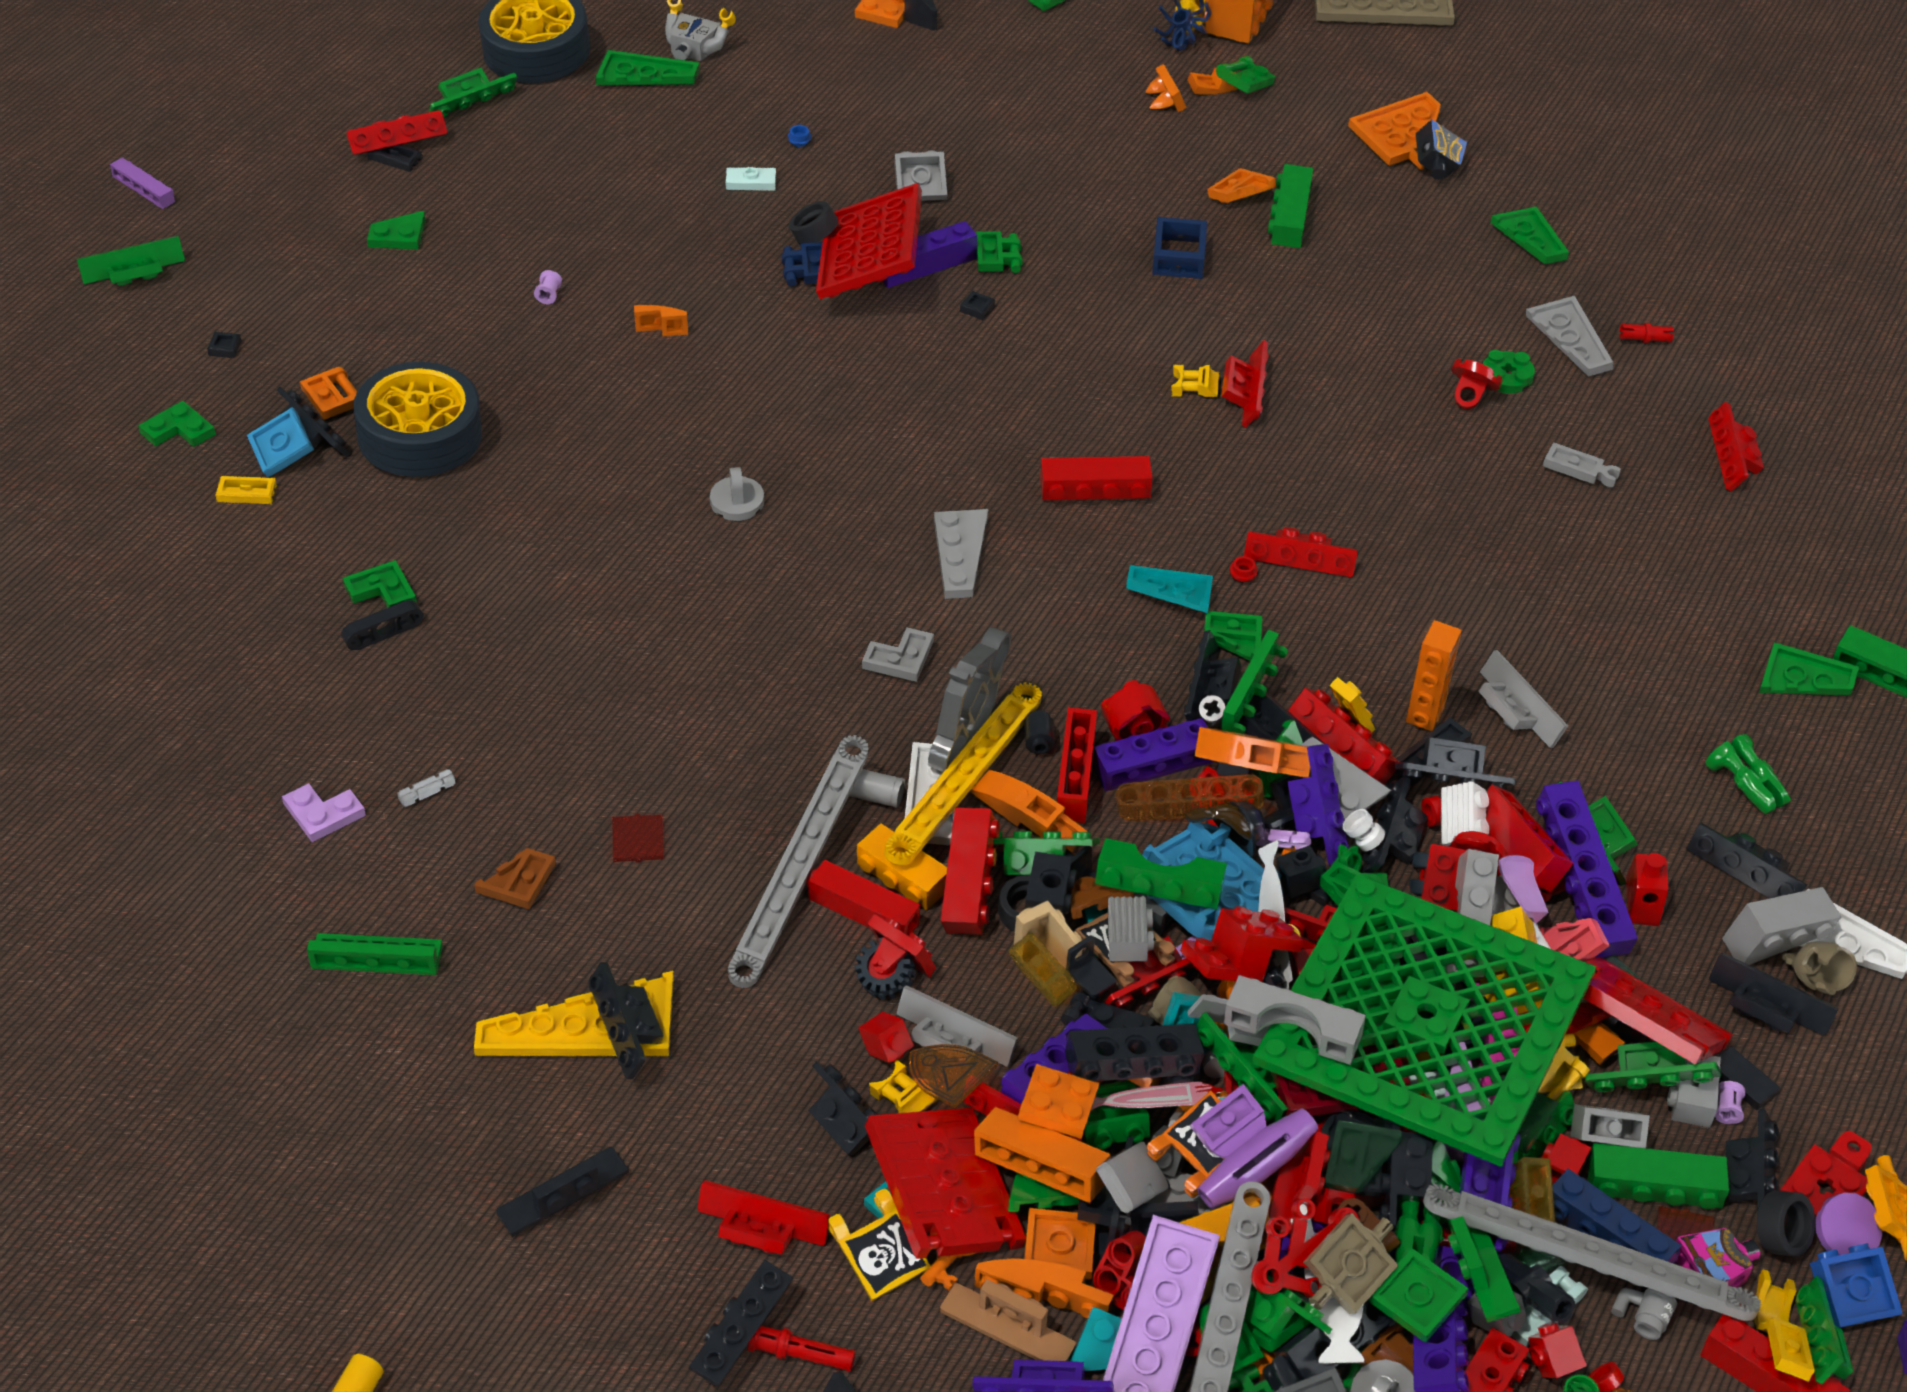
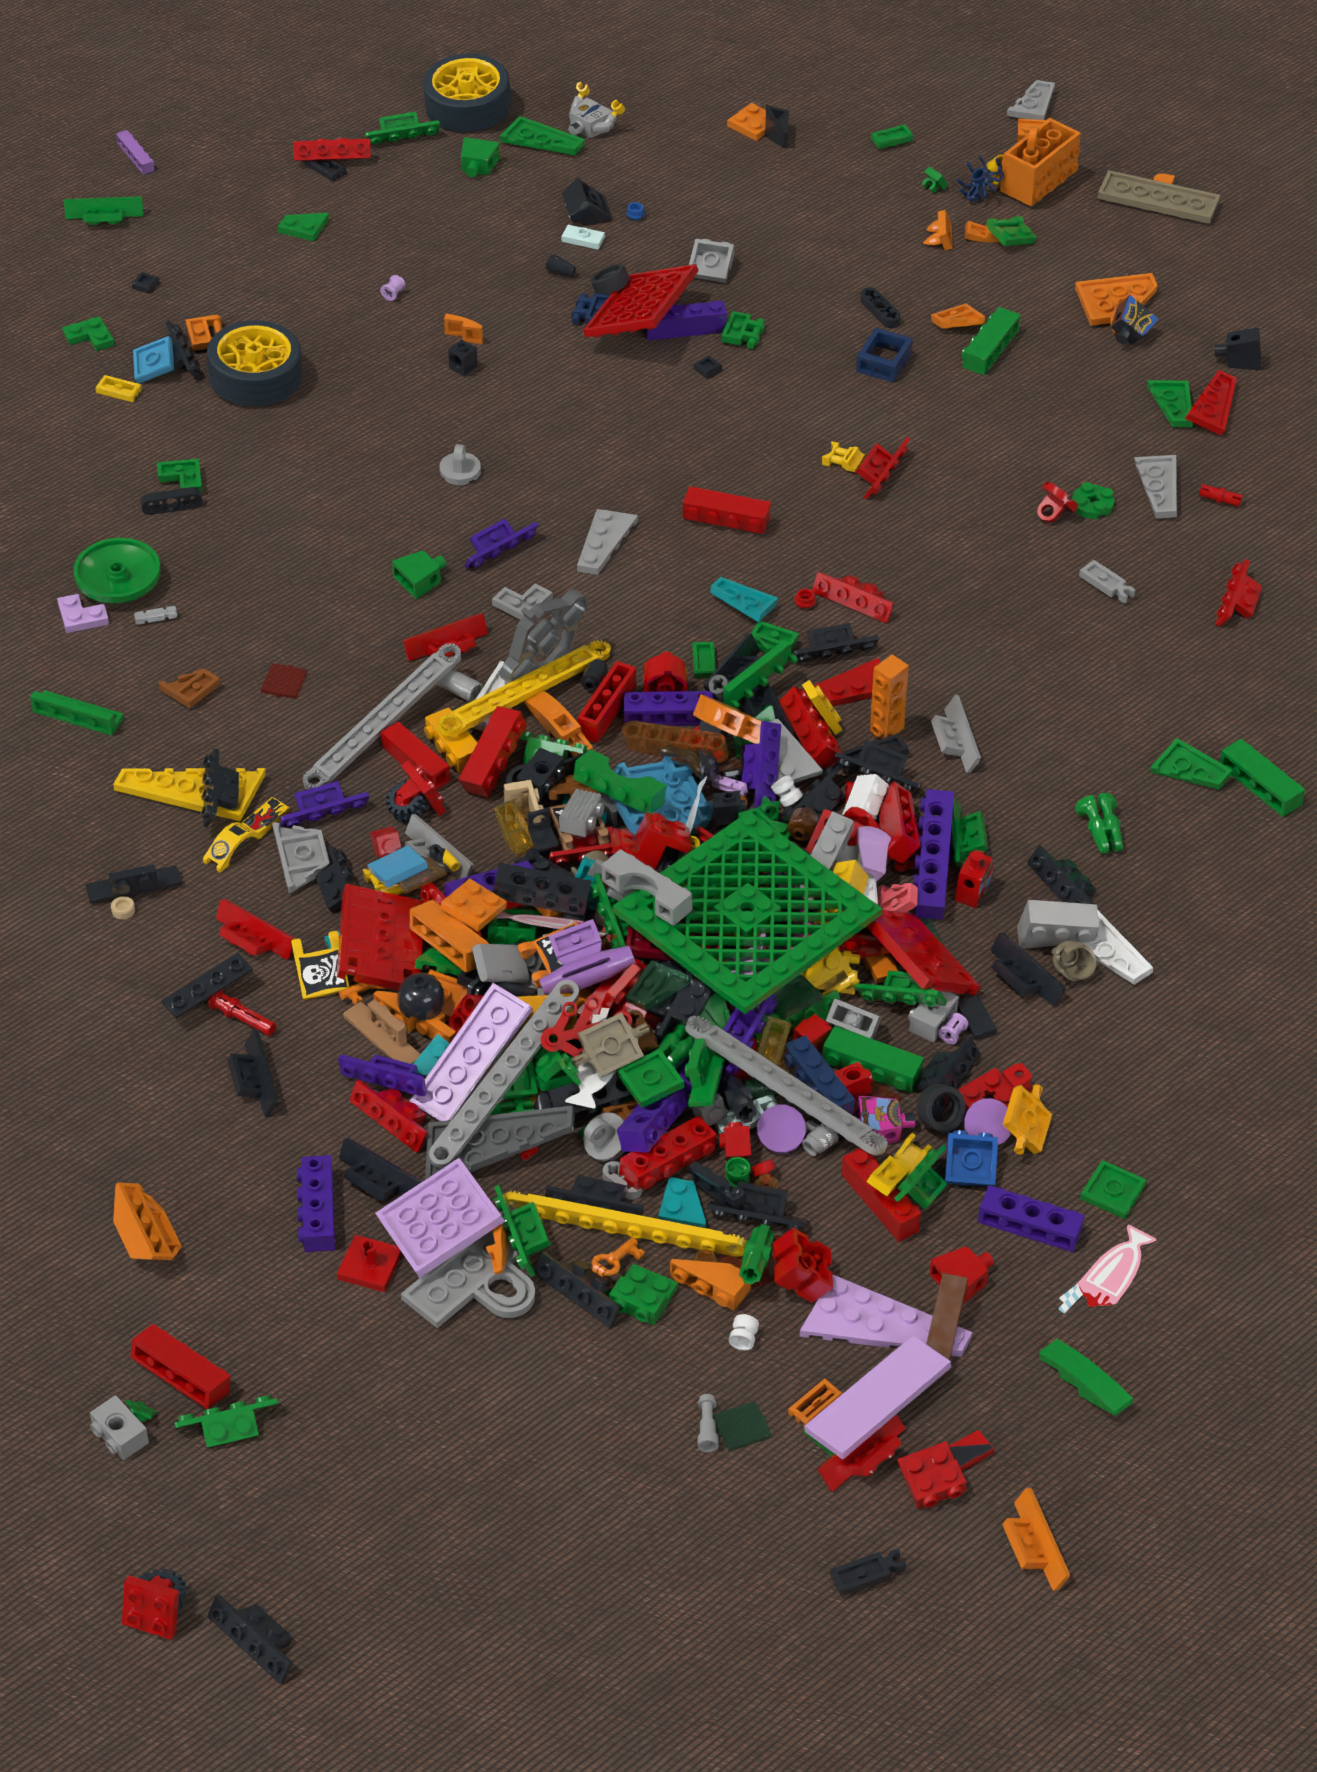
camera: 20 degrees right, 0 degrees up
none -> green dish [74,538,161,603]
none -> tan tile [111,897,135,919]
none -> yellow piece [203,797,290,873]
none -> light grey wing [272,822,330,893]
none -> dark purple bracket [280,781,369,828]
none -> dark azure tile [367,845,428,888]
none -> green torso [392,551,446,599]
none -> black cylinder [397,973,445,1021]
none -> red bracket [403,613,488,661]
none -> arm [429,844,461,872]
none -> black brick [448,339,478,377]
none -> green torso [461,137,500,177]
none -> dark purple bracket [464,519,539,569]
none -> black cone [545,254,576,278]
none -> black slope [562,177,613,226]
none -> green tile [692,642,716,679]
none -> medium lavender tile [757,1105,806,1154]
none -> reddish brown head [787,807,820,841]
none -> black bracket [793,623,879,663]
none -> red wing [814,658,881,706]
none -> red brick [834,1062,873,1100]
none -> black beam [860,287,901,328]
none -> green tile [922,167,948,193]
none -> red wing [1184,370,1237,435]
none -> black torso [1214,328,1261,371]

